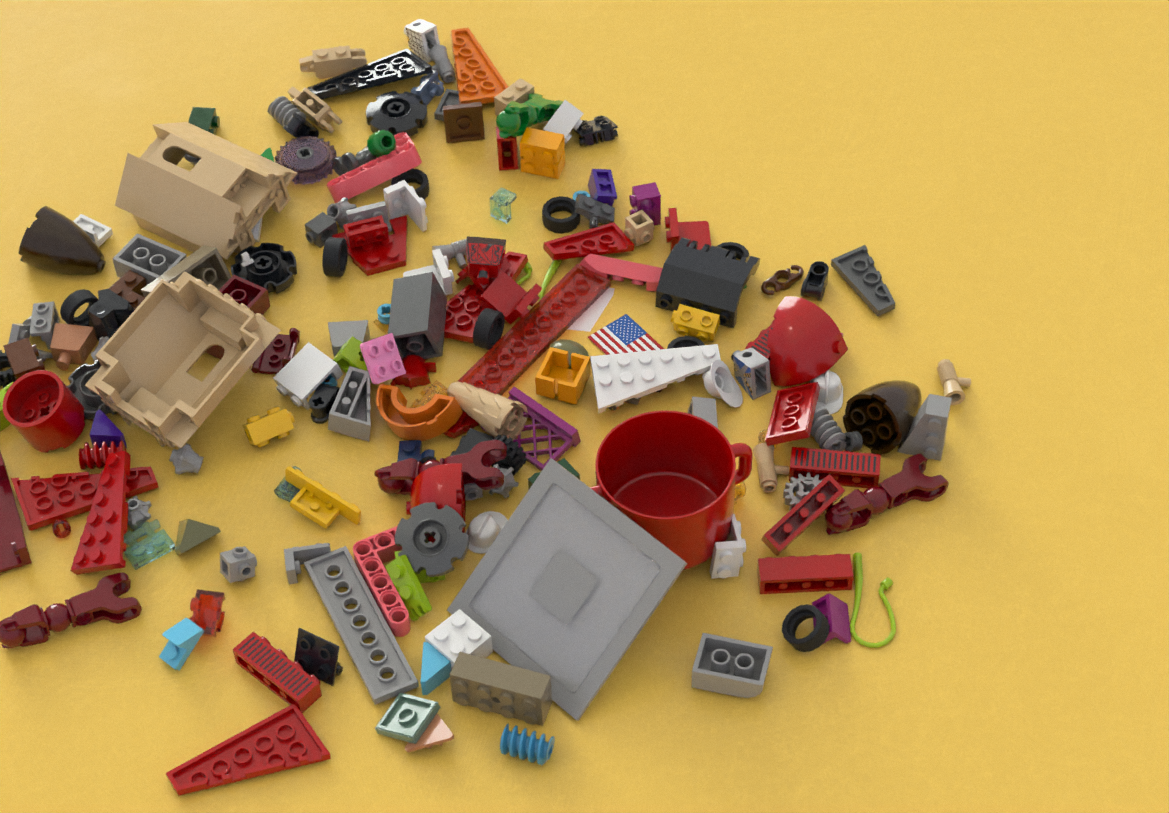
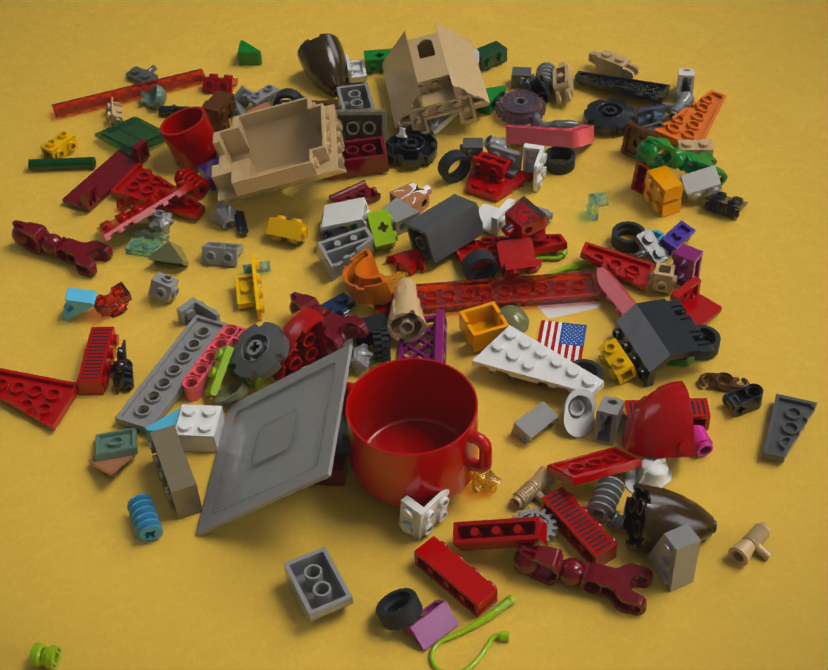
camera: 50 degrees right, 5 degrees down
bright pink bracket [360,333,406,384] -> none
green head [367,130,396,157] -> none
none -> light grey bracket [202,242,243,267]
none -> olive hat [212,380,250,405]
none -> black axle [235,210,249,237]
none -> green brick [364,48,392,74]
none -> nougat torso [389,183,432,214]
none -> dark grey brick [511,67,534,89]

